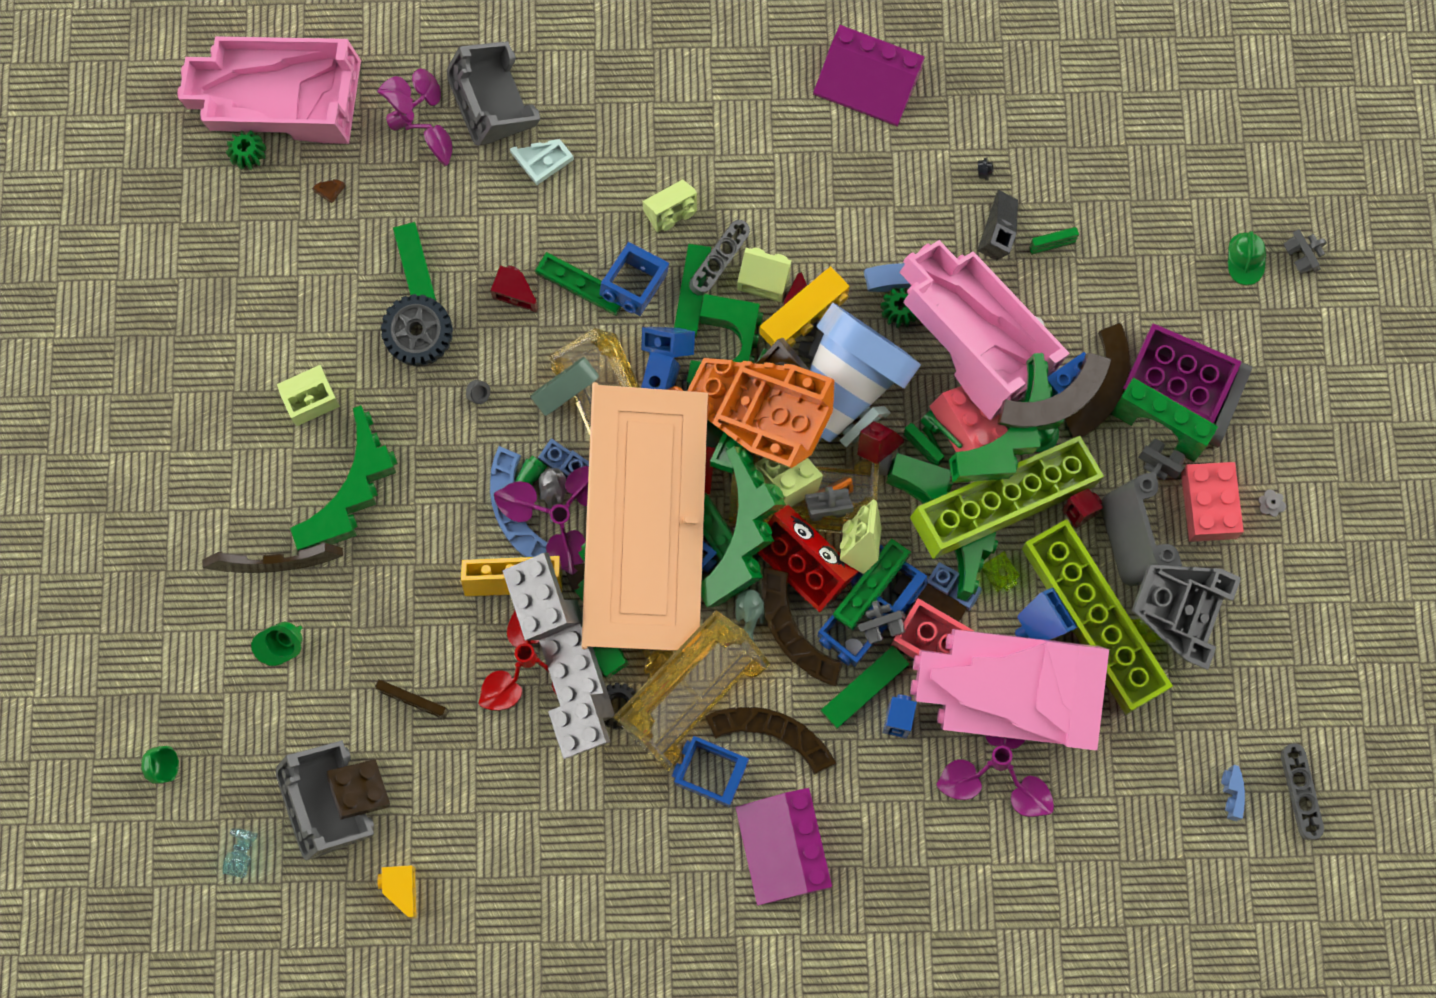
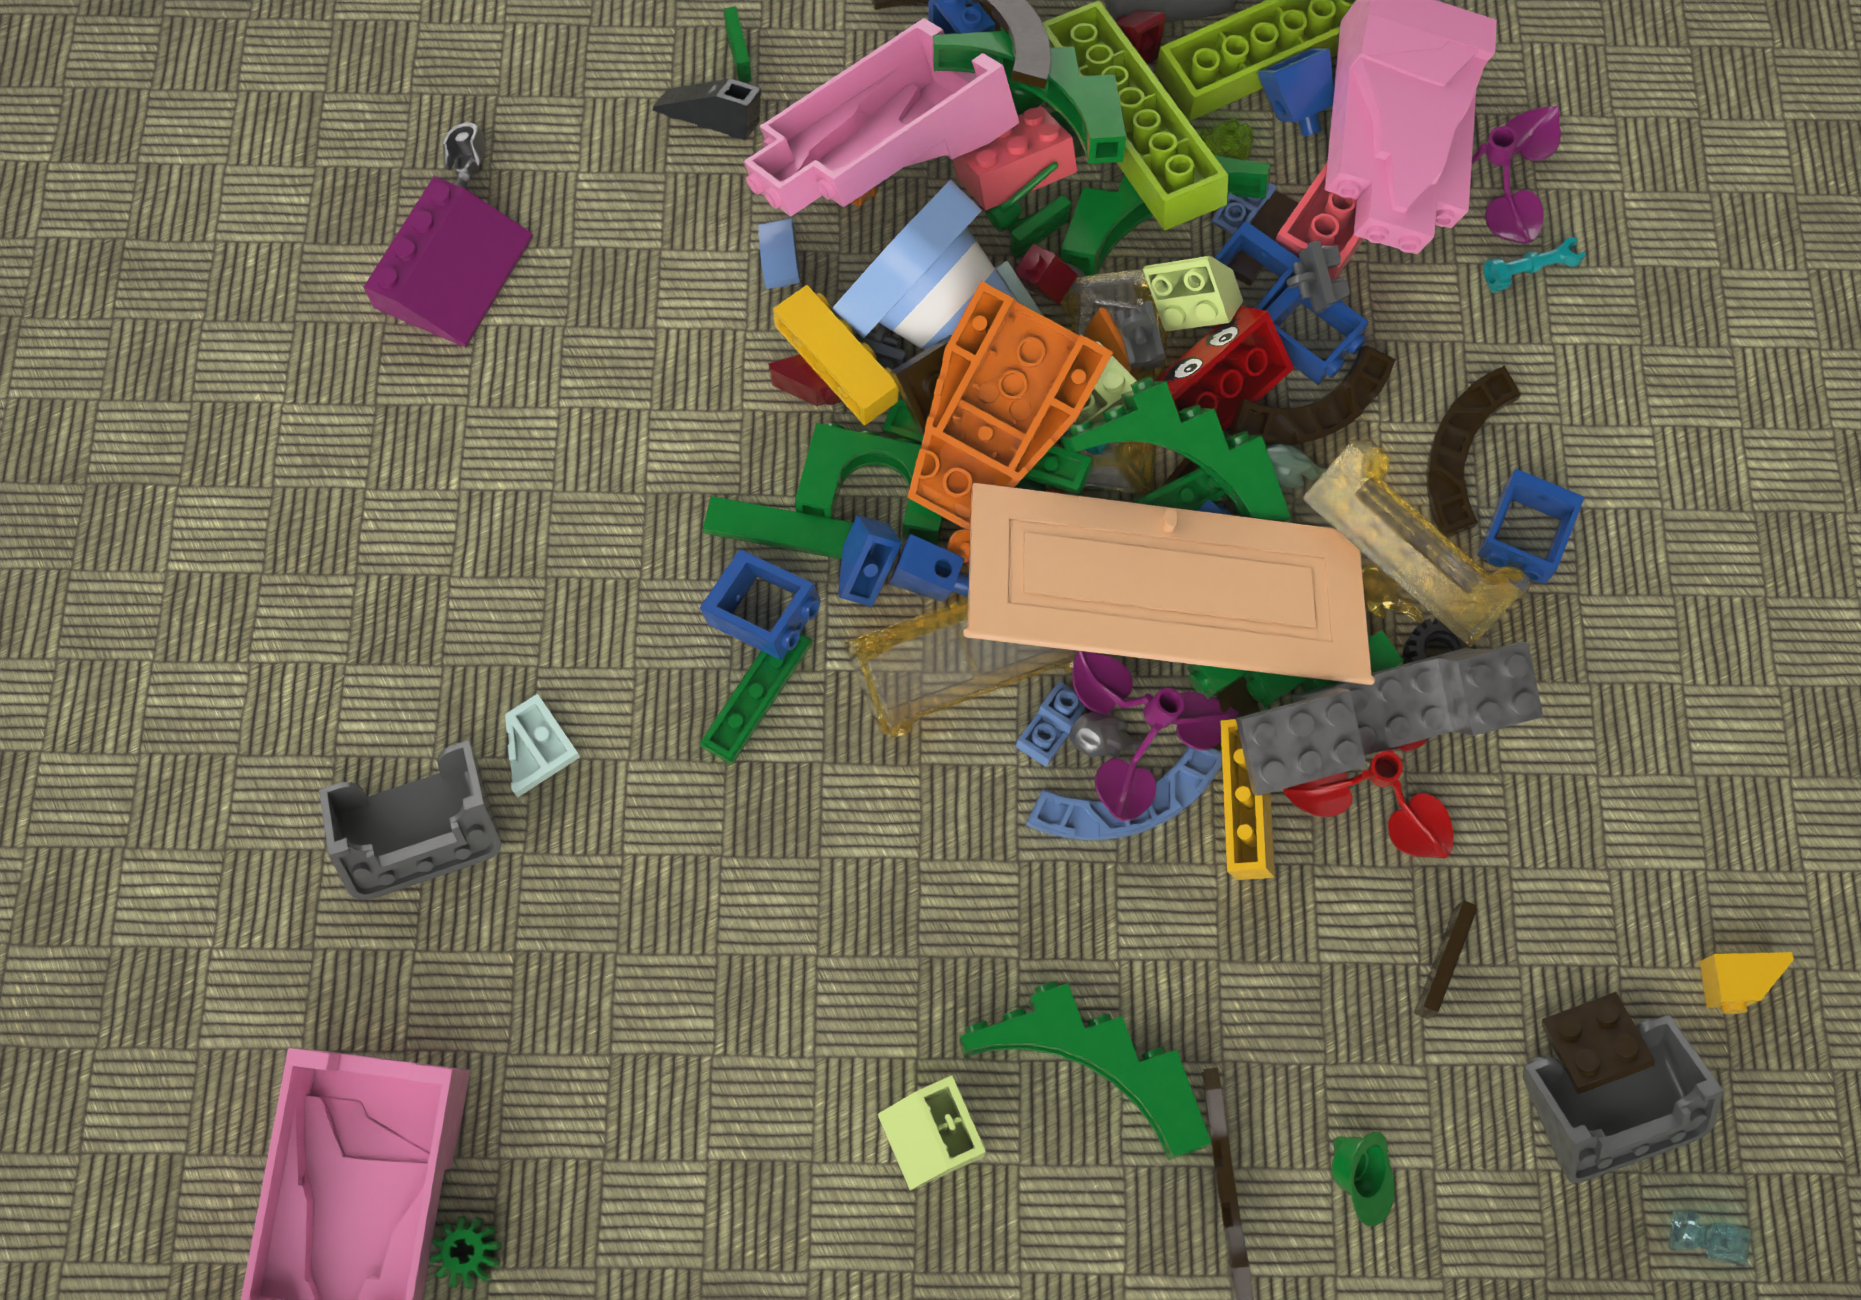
camera: 90 degrees left, 5 degrees down
reddish brown tile [312,179,346,203] -> none
magenta plant [377,68,453,167] -> none
wheel [381,294,453,366] -> none
green tile [393,222,437,301] -> none
dark grey tile [466,380,490,404] -> none
dark red slope [490,265,538,313] -> none
green cone [515,455,547,485] -> none
sand green beam [530,357,599,416] -> none
yellowish green slope [643,180,697,233] -> none
dark grey beam [689,220,750,295] -> none
magenta slope [735,788,832,906] -> none
yellowish green slope [737,248,792,303] -> none
green tile [820,646,910,729] -> none
green tile [833,538,911,630] -> none
white sticker [845,639,863,655] -> none
green gear [880,288,917,329] -> none
blue brick [882,694,917,739] -> none
black plate [978,157,994,181] -> none
none -> flat silver piece [443,123,487,189]
none -> teal piece [1483,237,1586,293]

